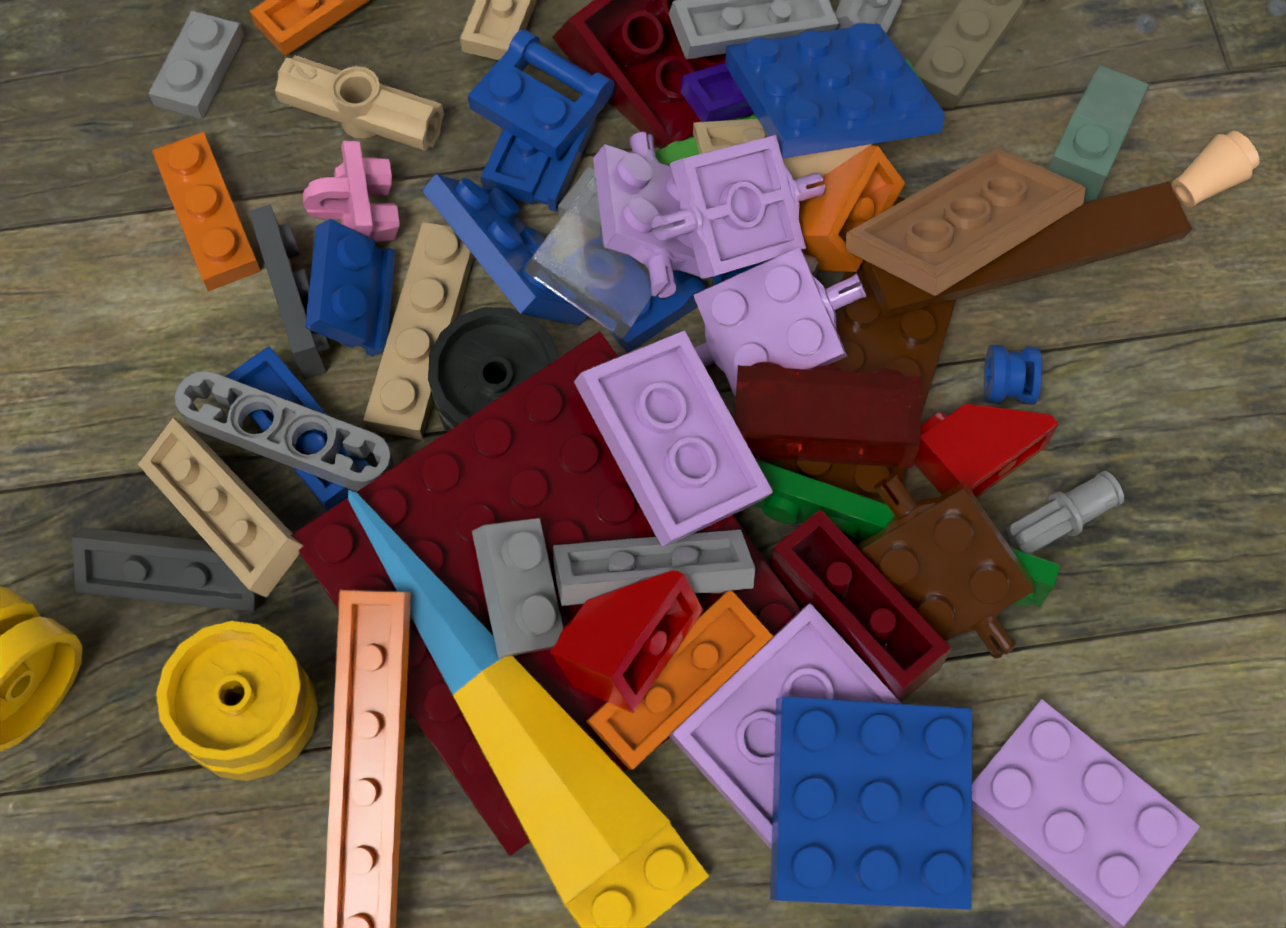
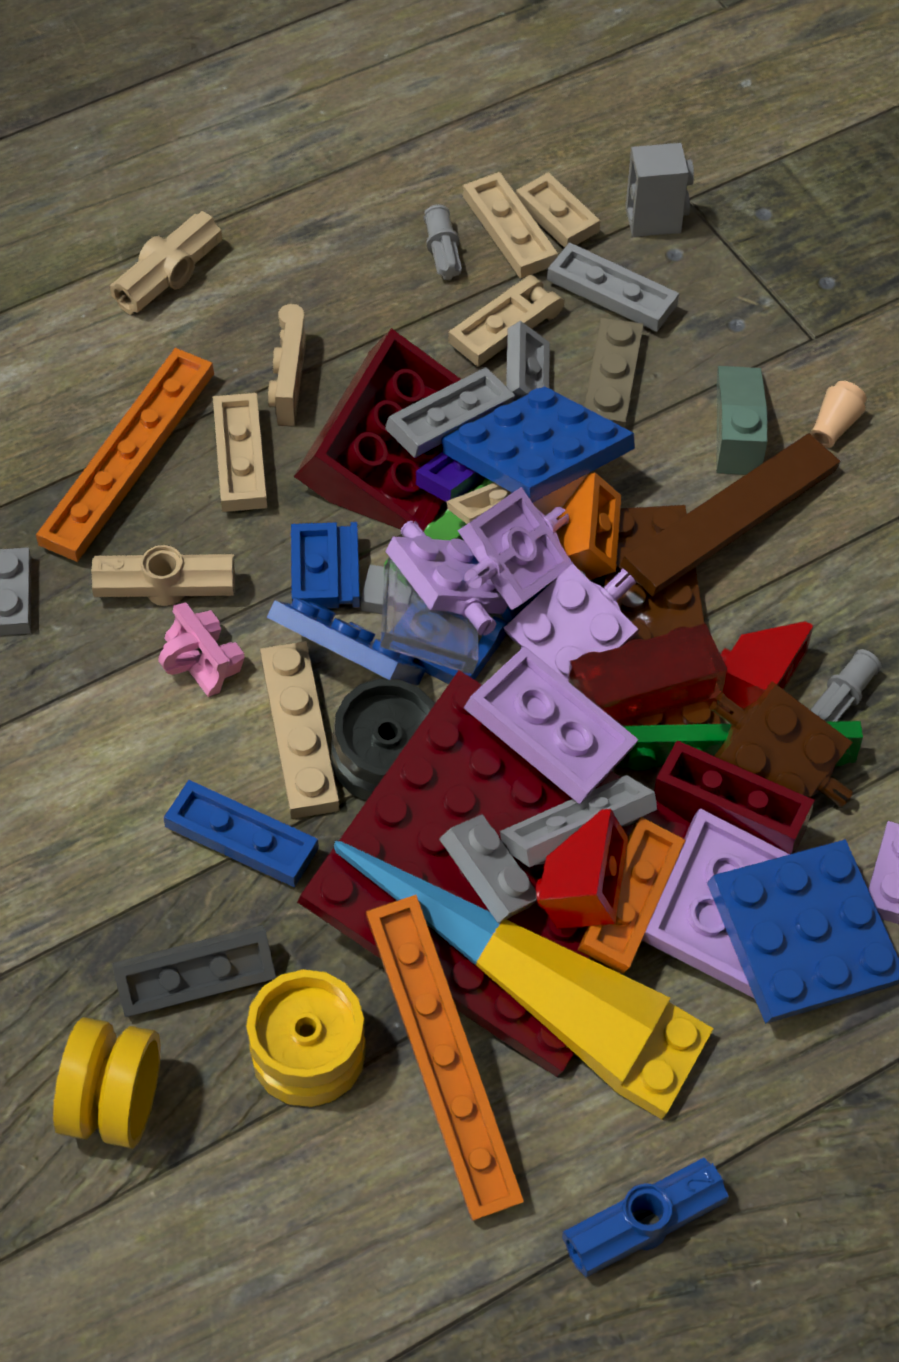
camera: 25 degrees left, 10 degrees down
tan plate [138,418,303,598] -> none
orange plate [152,132,261,291] -> none
light grey beam [174,371,395,492] -> none
dark grey plate [249,204,330,380] -> none
blue plate [305,219,395,357] -> none
blue plate [467,29,614,161] -> none
medium nougat tile [846,148,1086,296] -> none
blue wheel [983,345,1042,405] -> none

